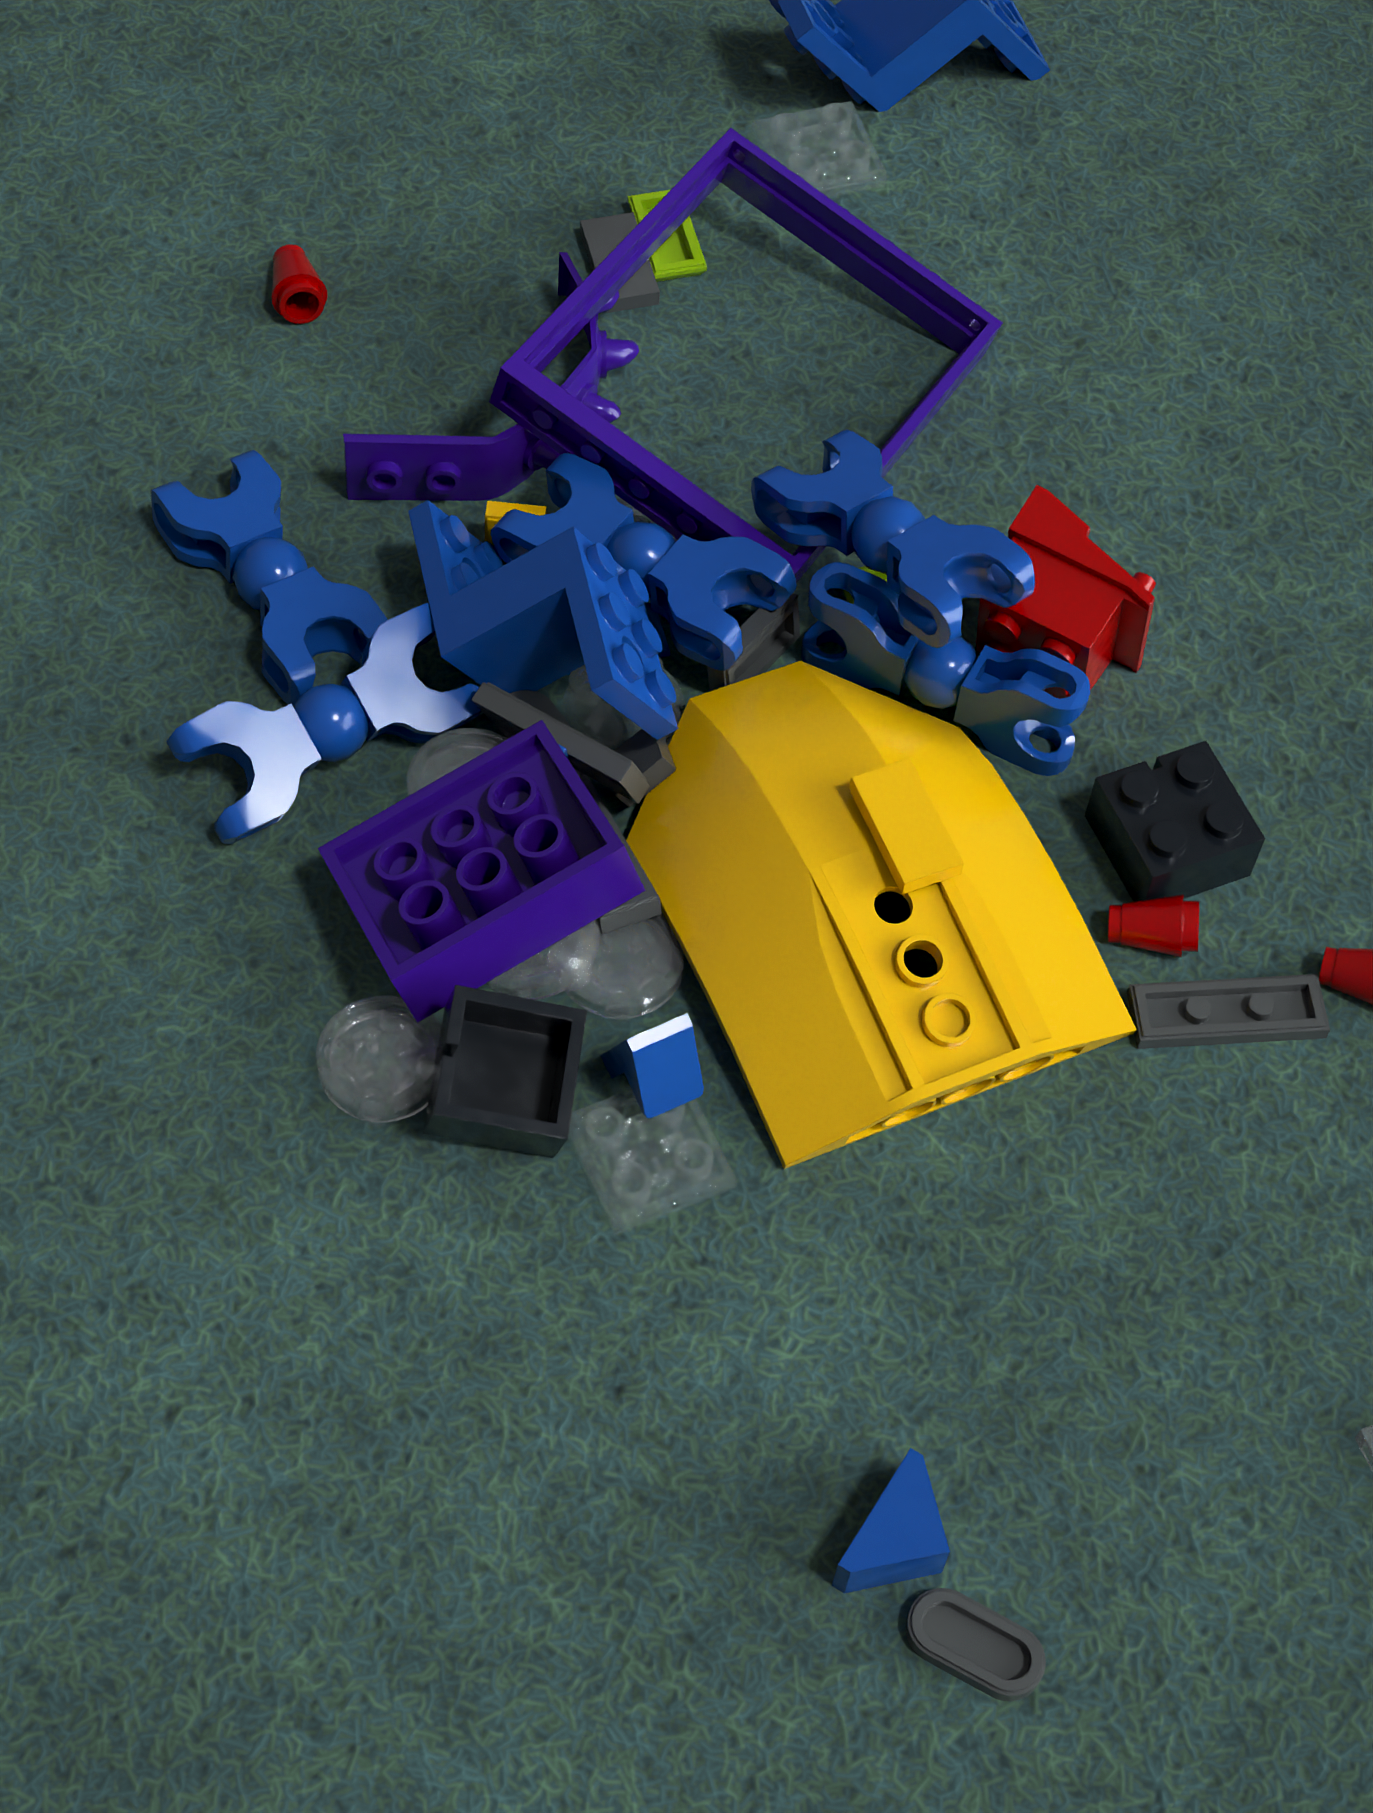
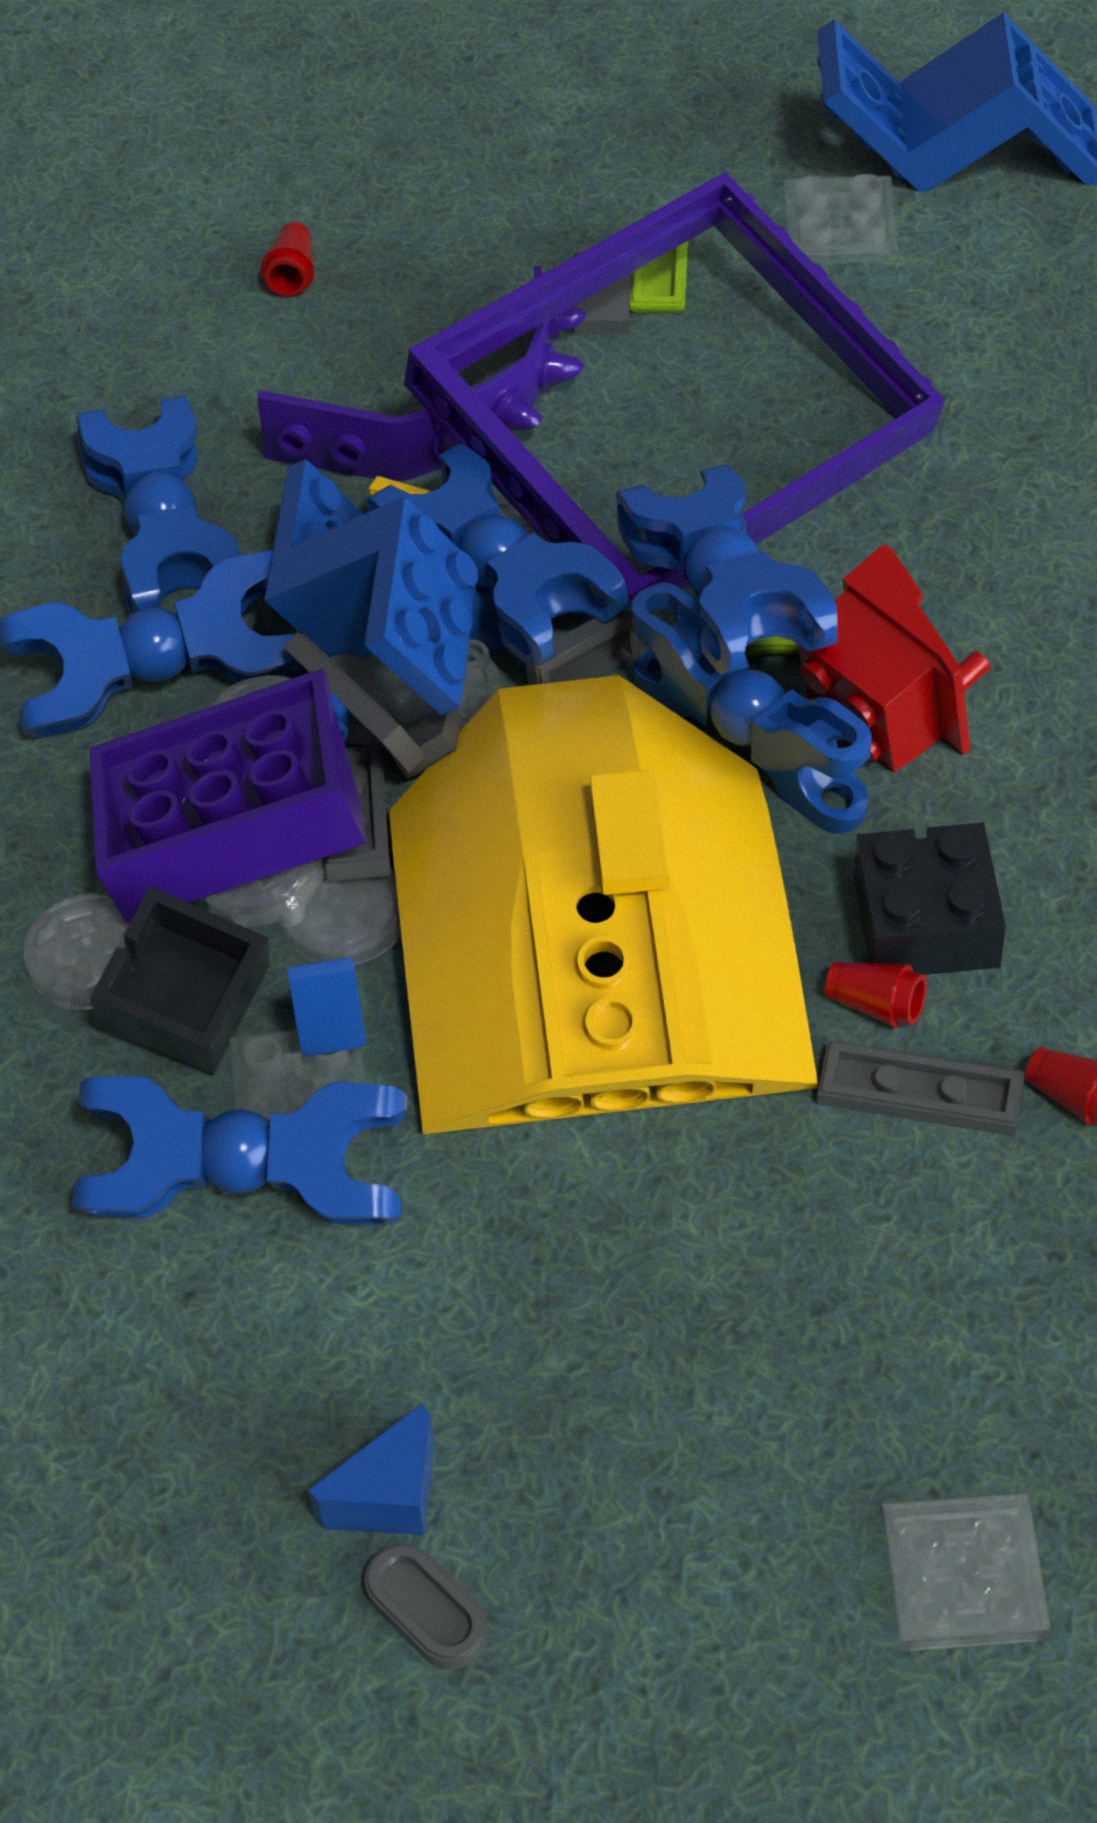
camera: 25 degrees right, 5 degrees down
none -> blue piece [71,1076,408,1224]

